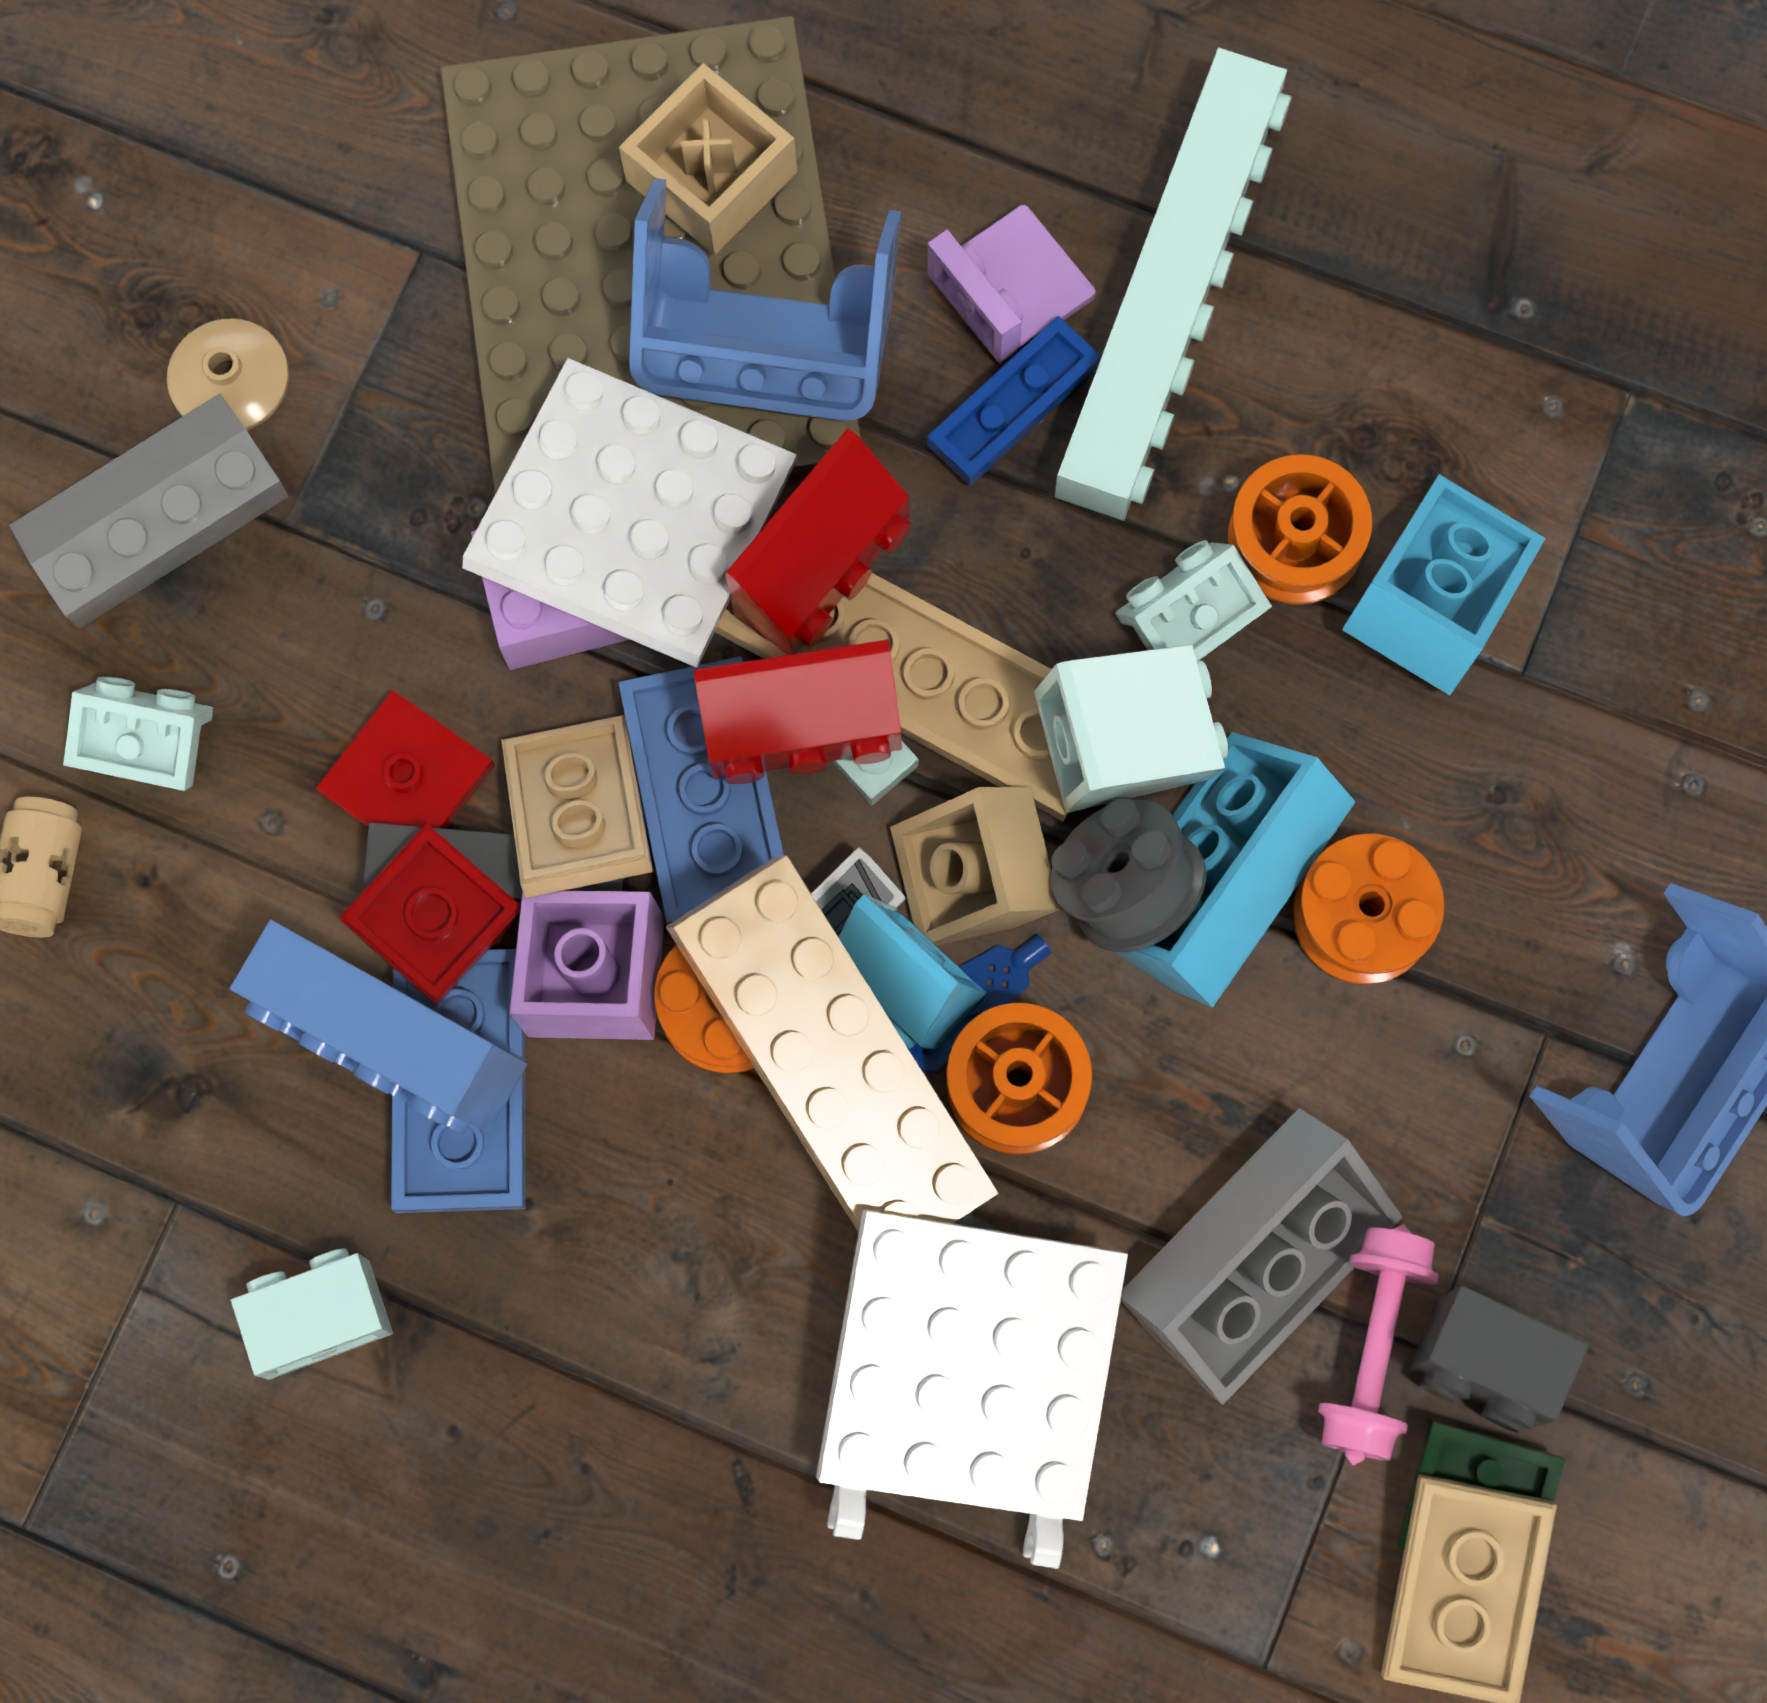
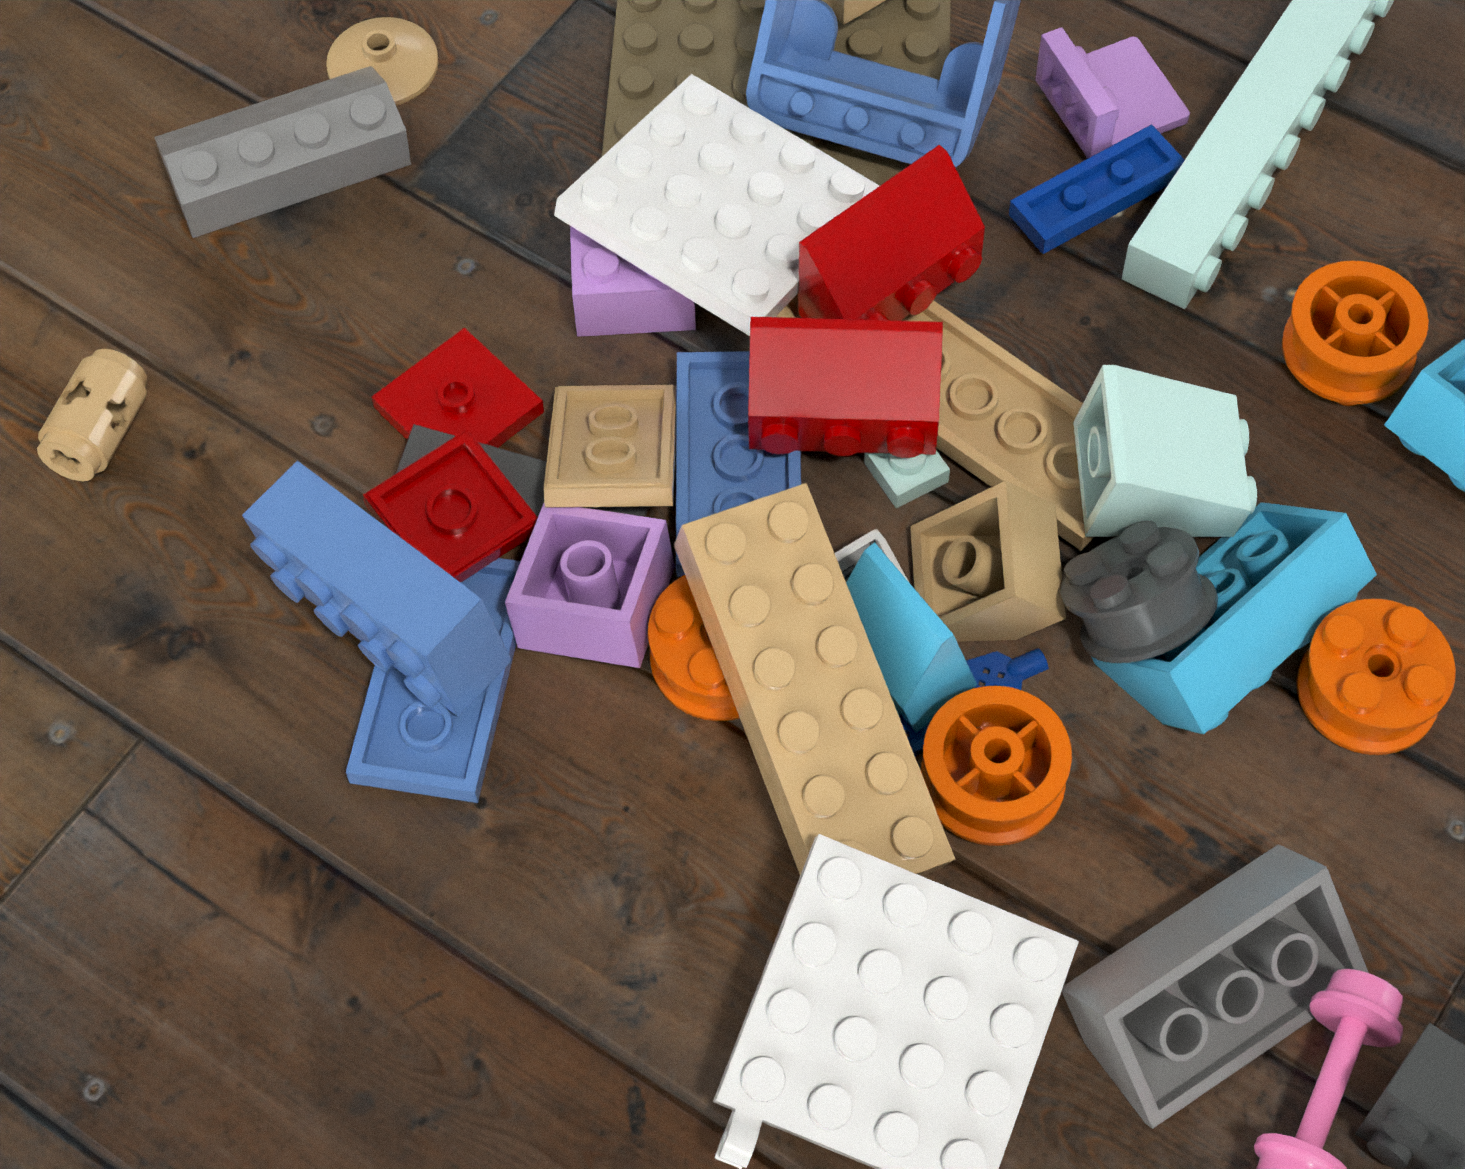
camera: 10 degrees right, 15 degrees down
light aqua bracket [63,677,213,791] -> none
light aqua brick [231,1249,393,1380] -> none
light aqua bracket [1115,540,1272,662] -> none

